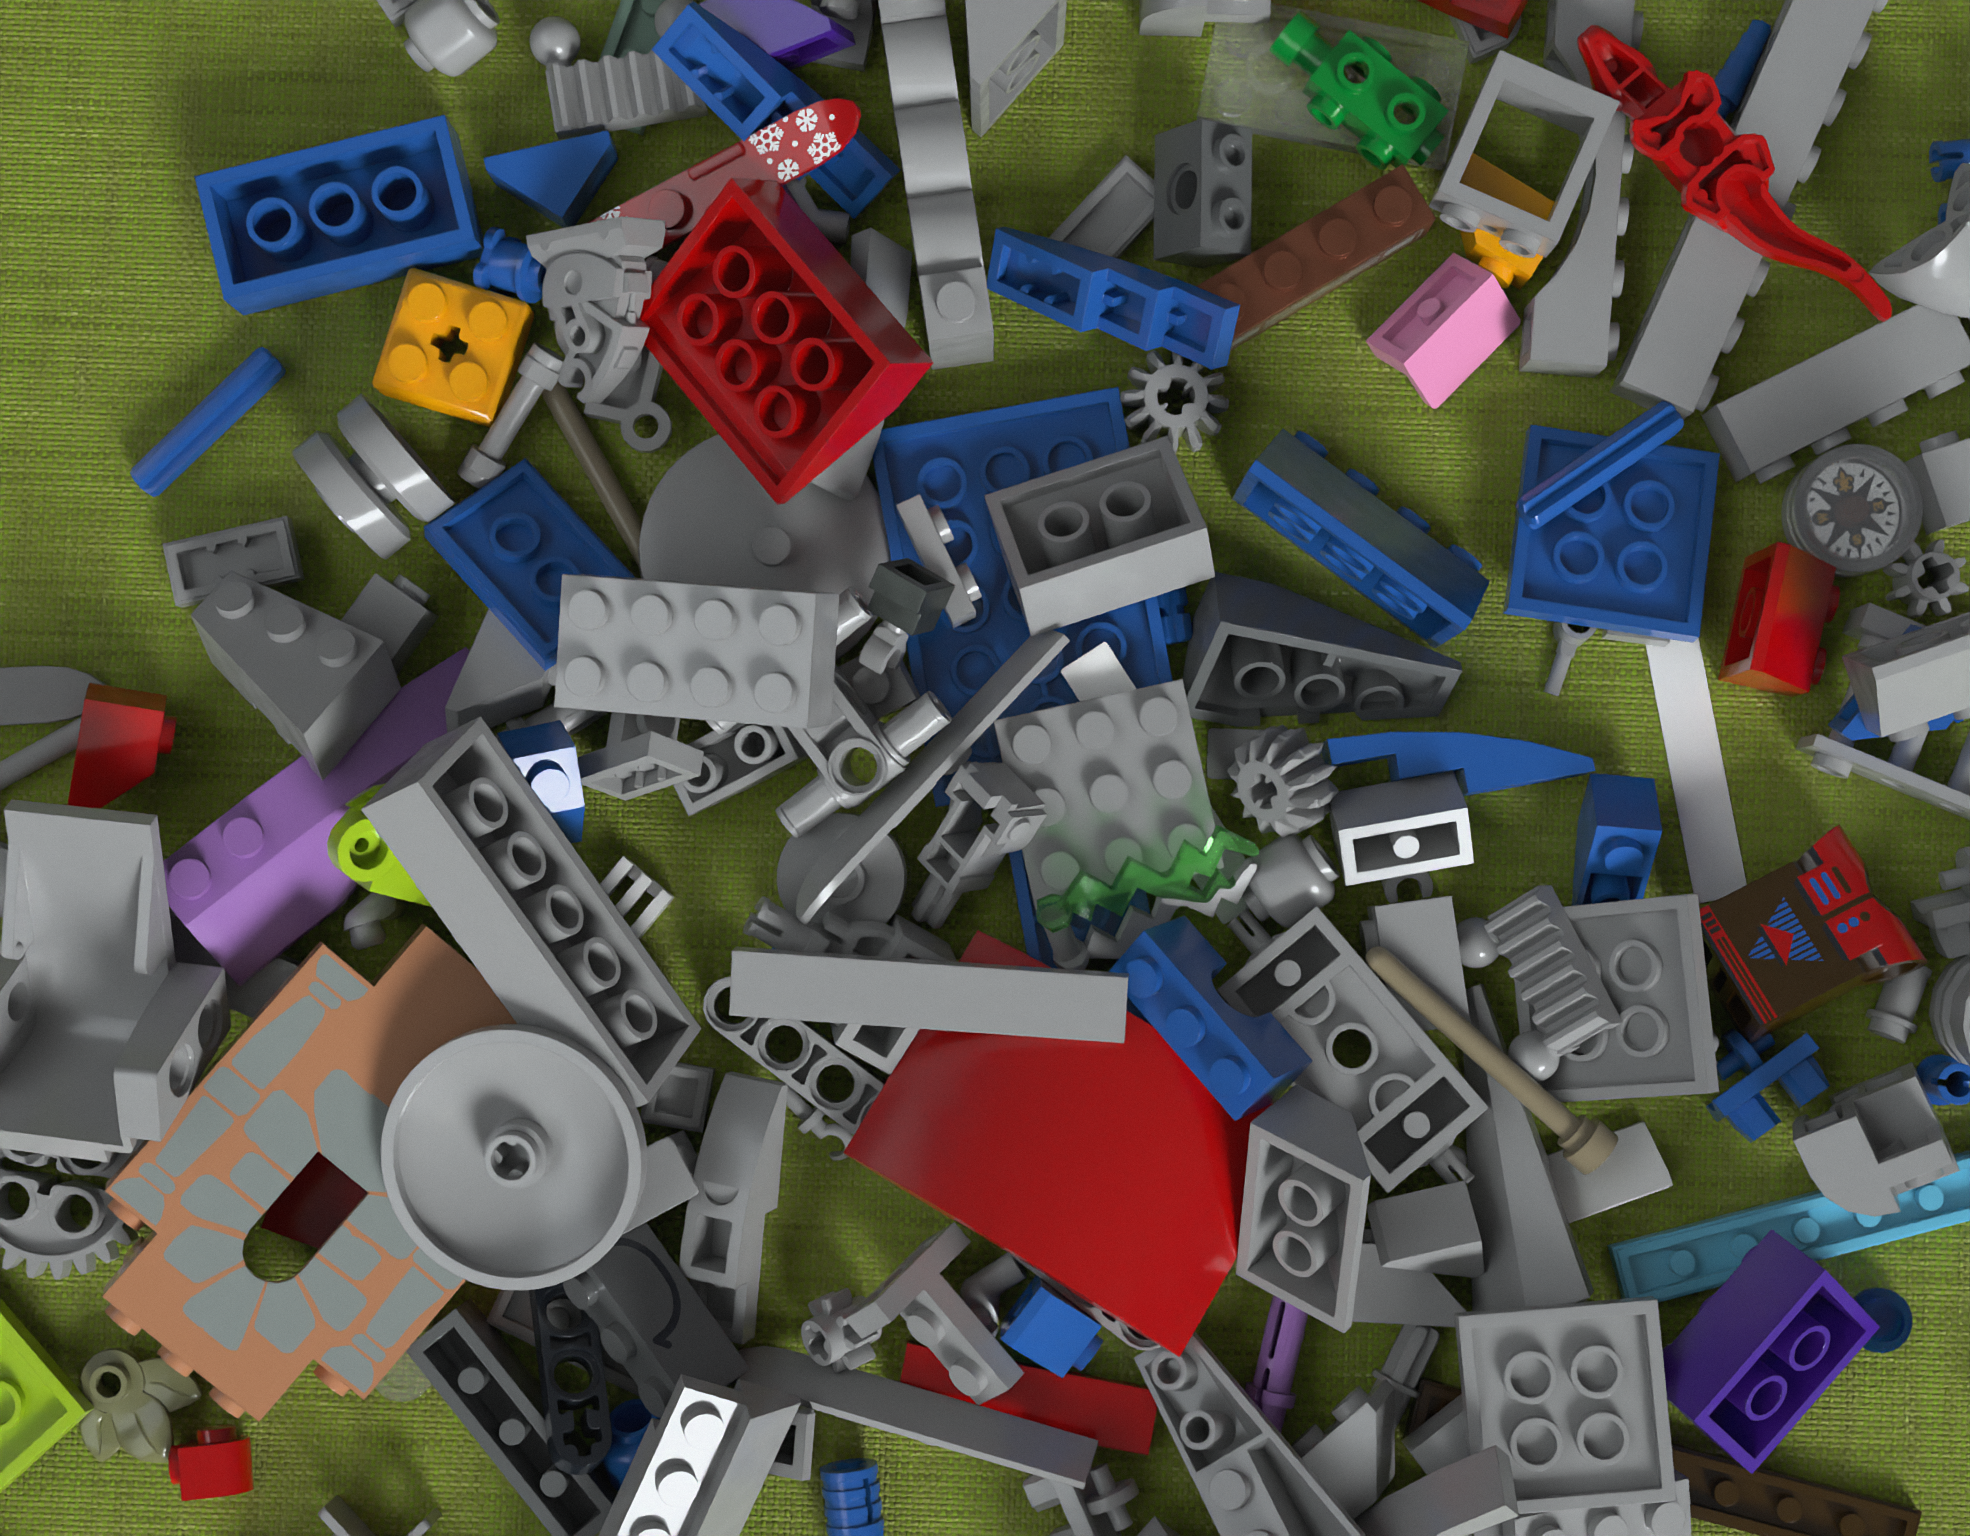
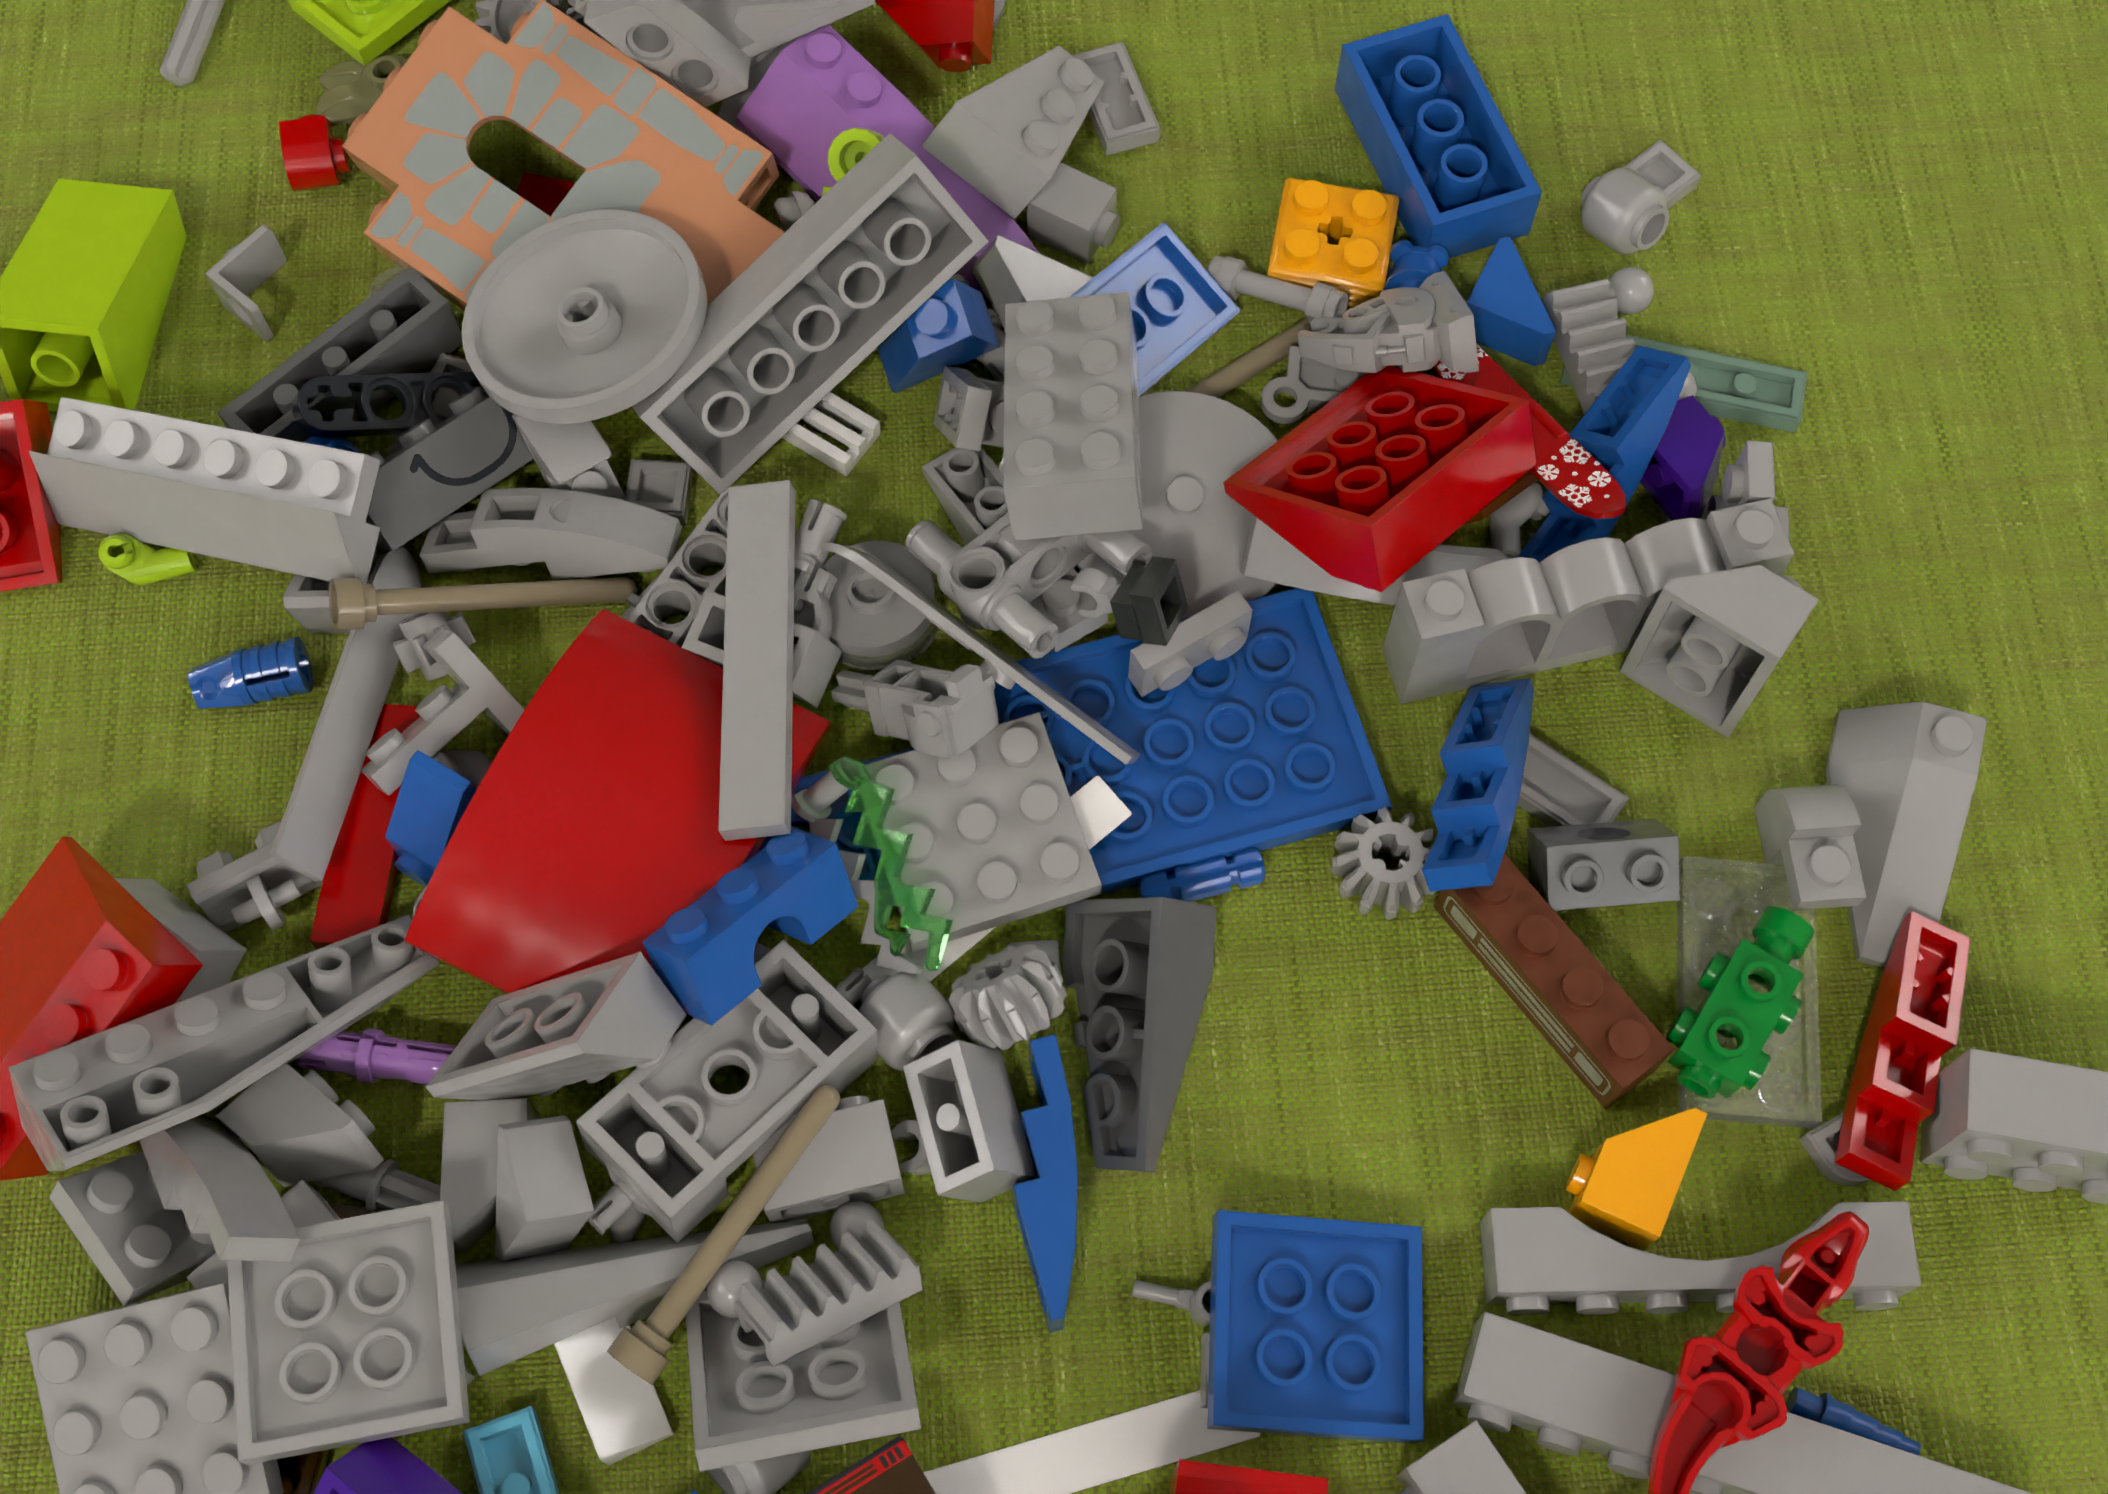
camera: 80 degrees right, 20 degrees down
blue axle [130,347,286,497] -> none
light grey wheel [292,393,455,560] -> none
light grey slope [984,436,1215,637] -> none
blue slope [1232,429,1490,648] -> none
bright pink panel [1366,253,1520,409] -> none
light grey window [1429,50,1620,258] -> none
blue axle [1515,401,1684,529] -> none
blue slope [1571,773,1662,906] -> none
none -> dark tan piece [329,577,637,631]

